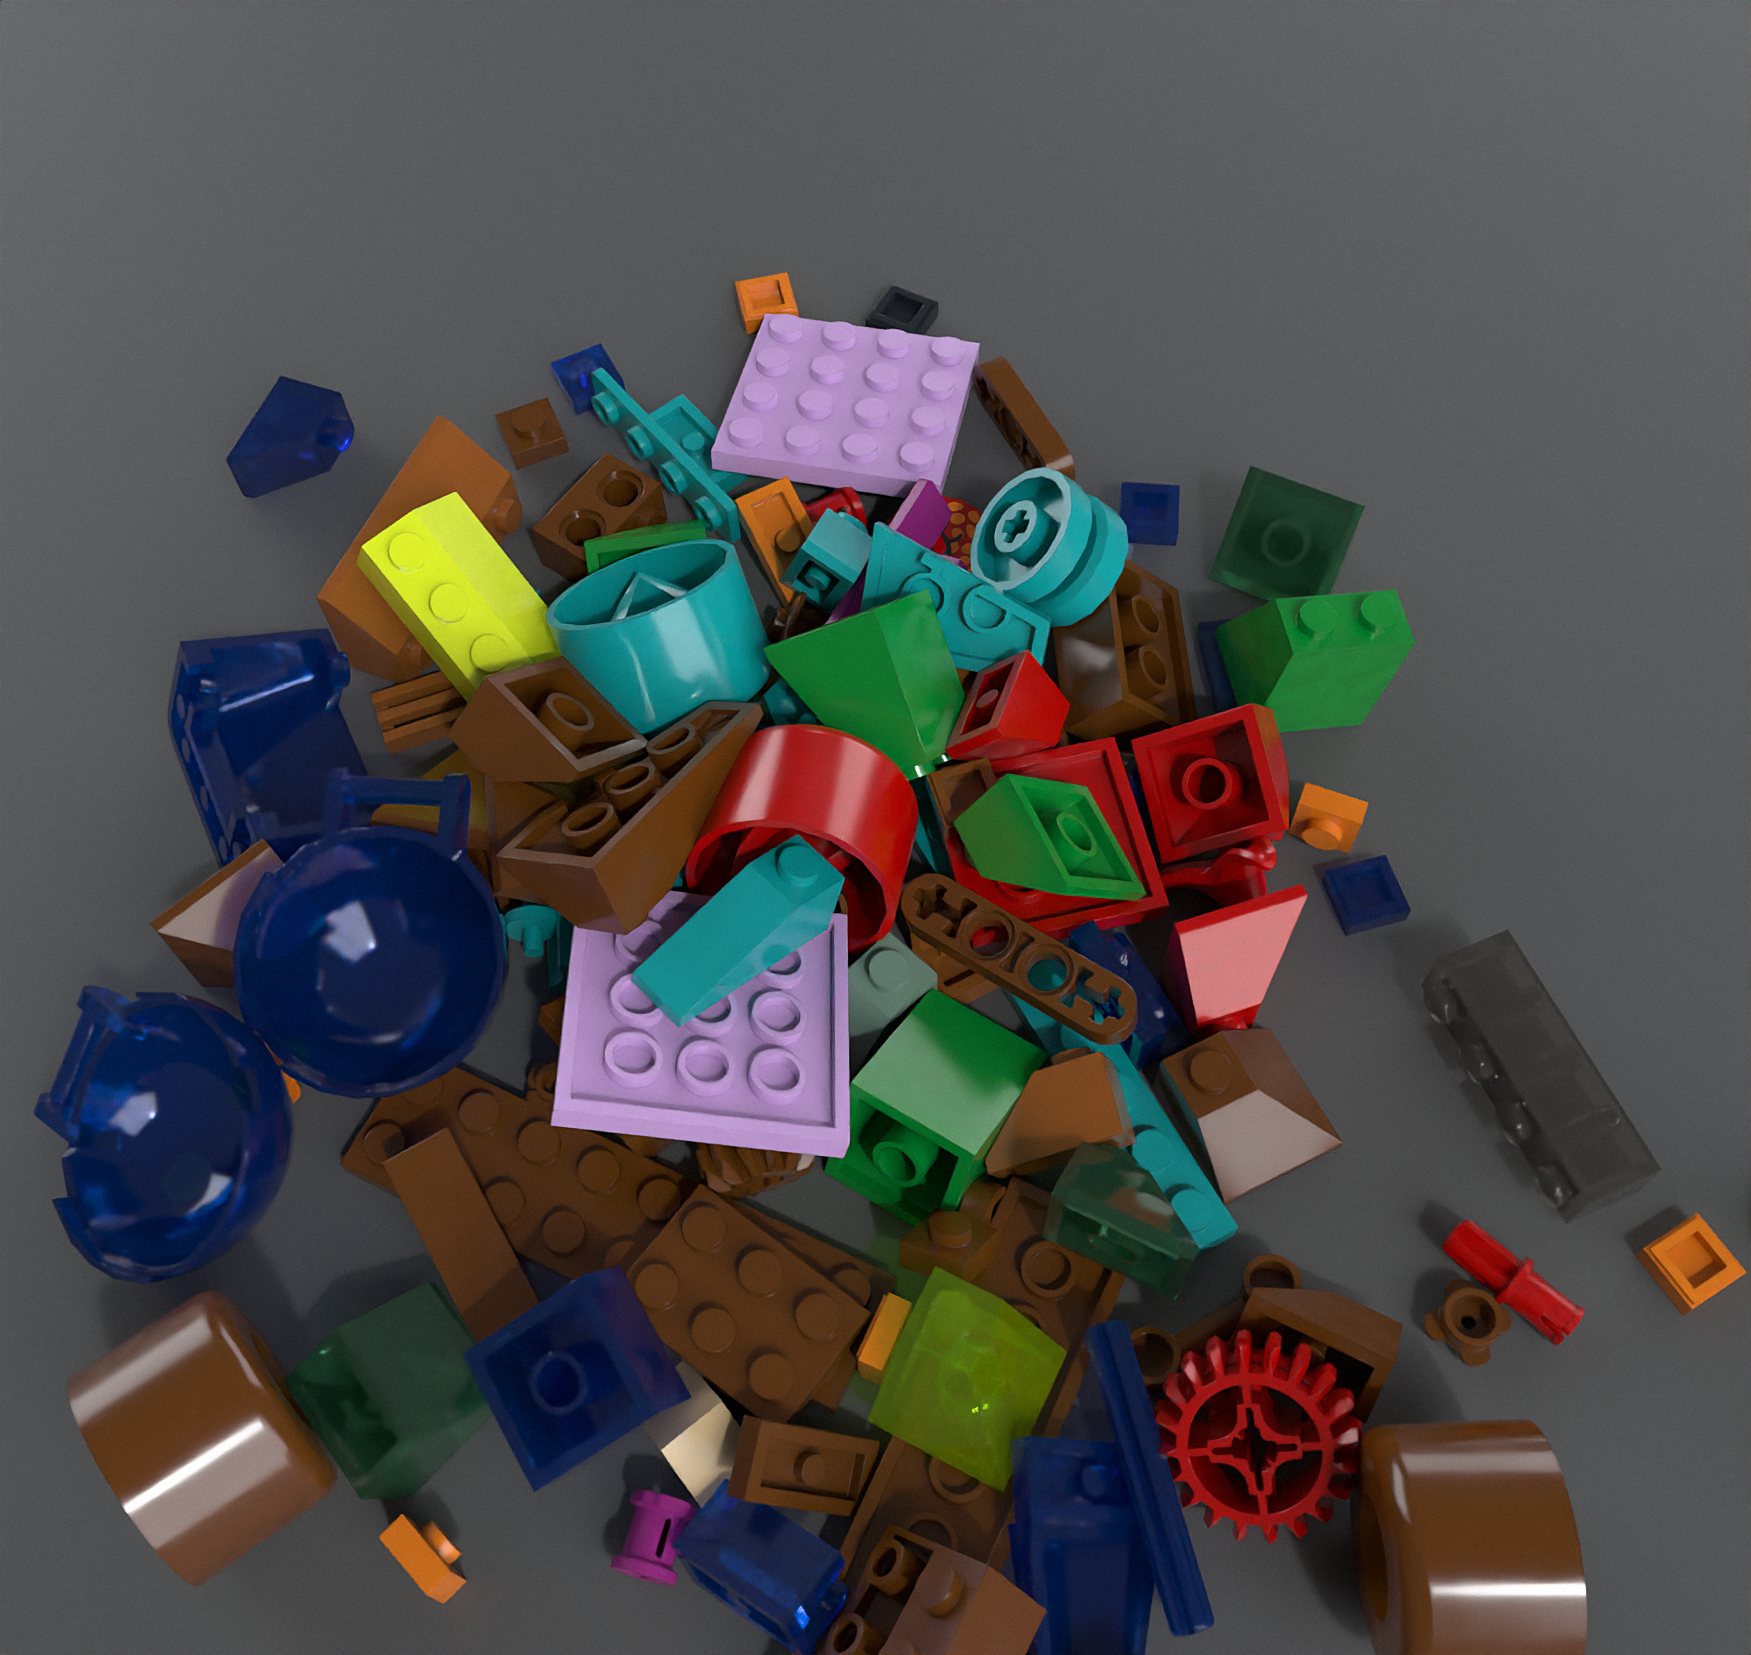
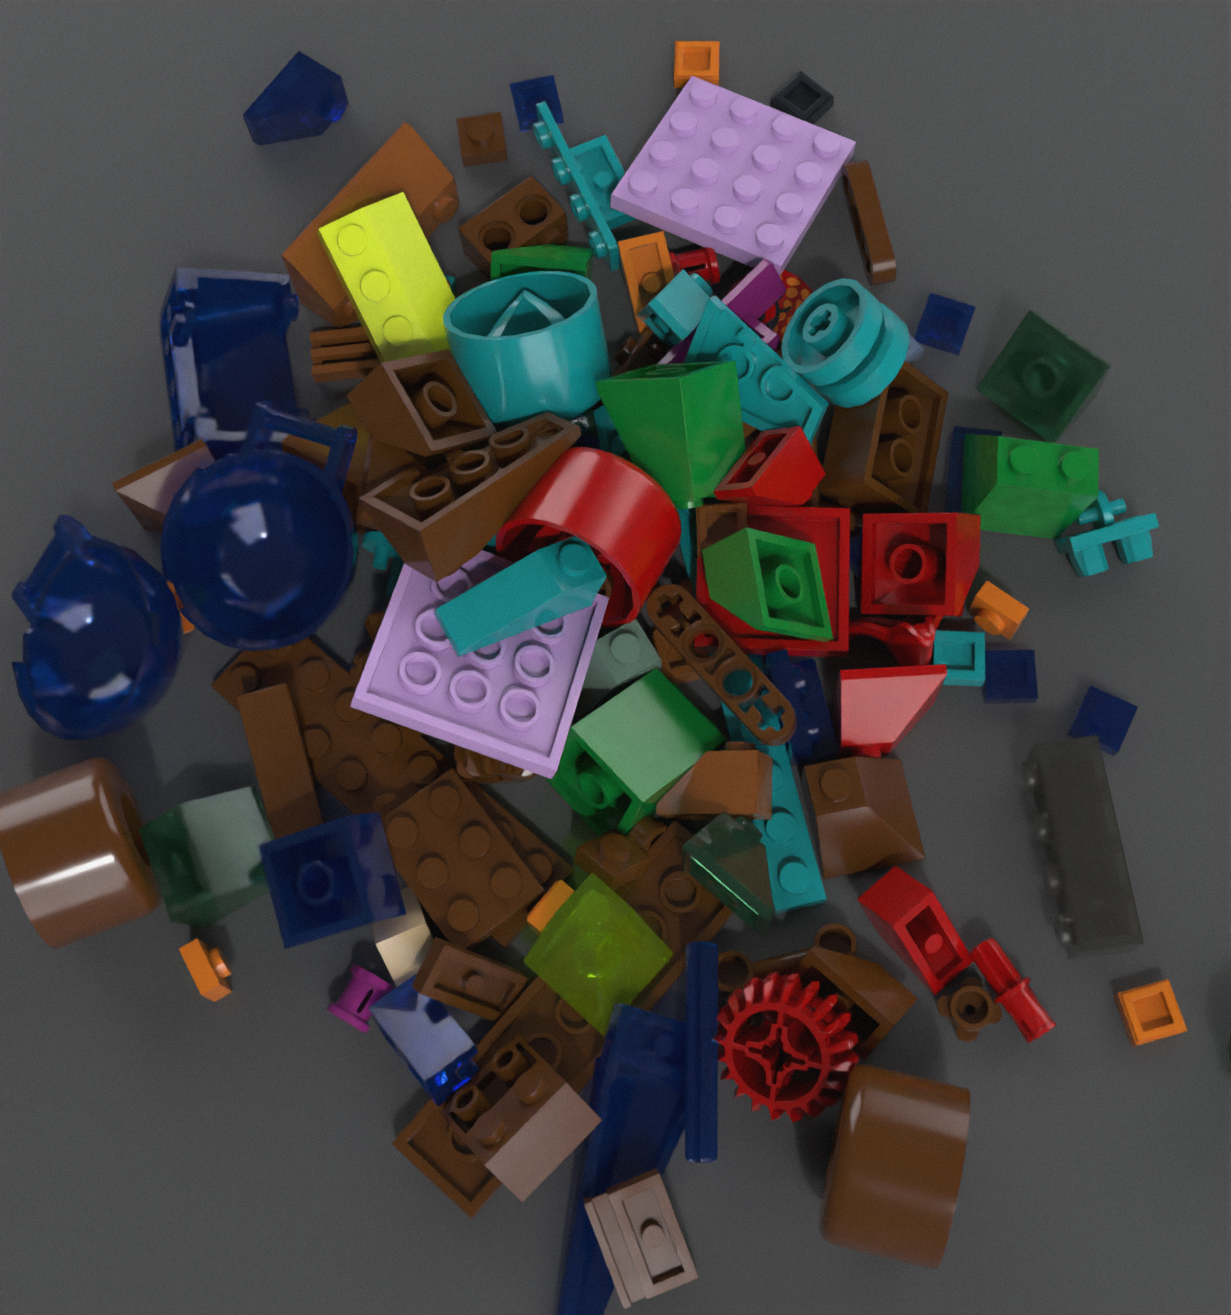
camera: 20 degrees right, 10 degrees up
none -> red slope [857,865,973,995]
none -> teal plate [931,630,985,687]
none -> teal hips [1054,490,1159,577]
none -> clear blue plate [1067,685,1138,756]

